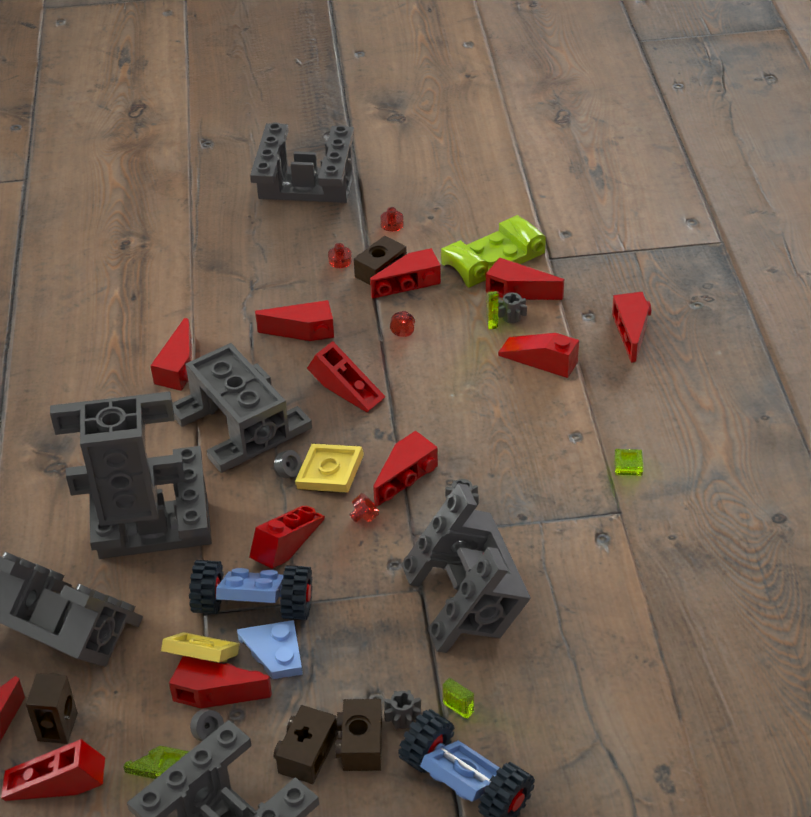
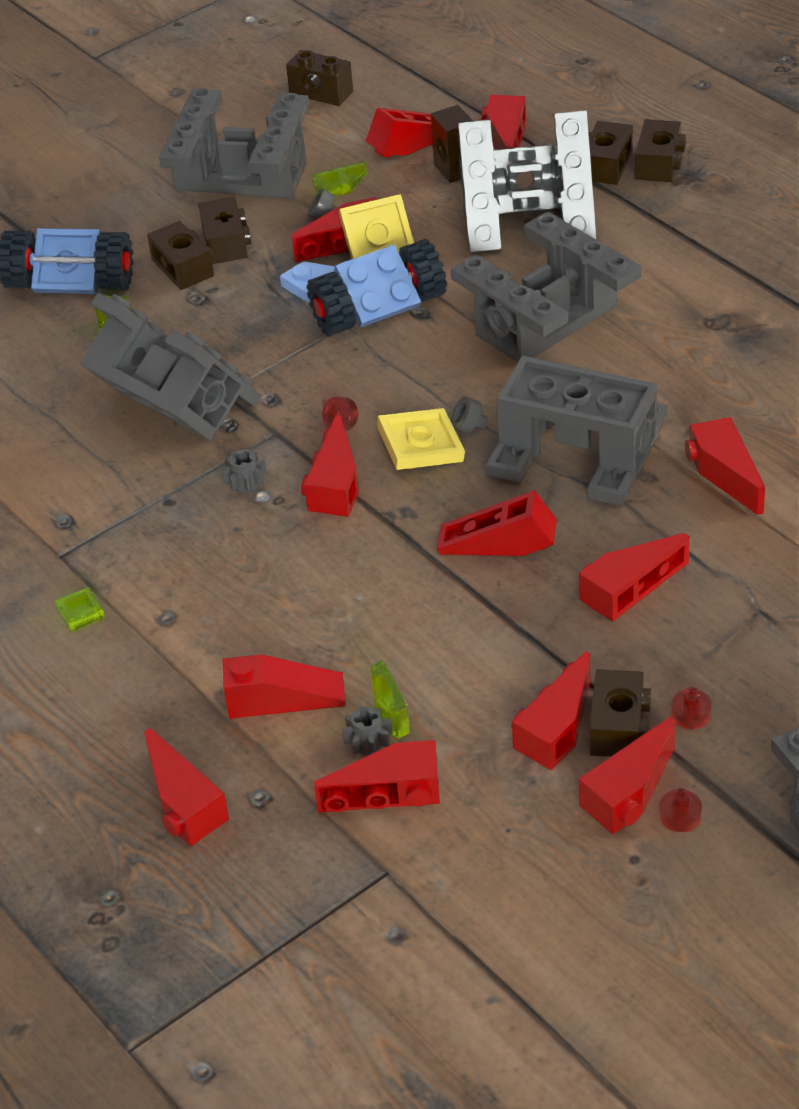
camera: 150 degrees right, 0 degrees up
dark grey piece [50,391,186,526] -> none
red slope [249,506,325,569] -> none
dark grey gear [384,690,421,730] -> none
clear red tile [390,311,415,337] -> none
lime piece [441,215,546,288] -> none
none -> red slope [579,717,676,834]

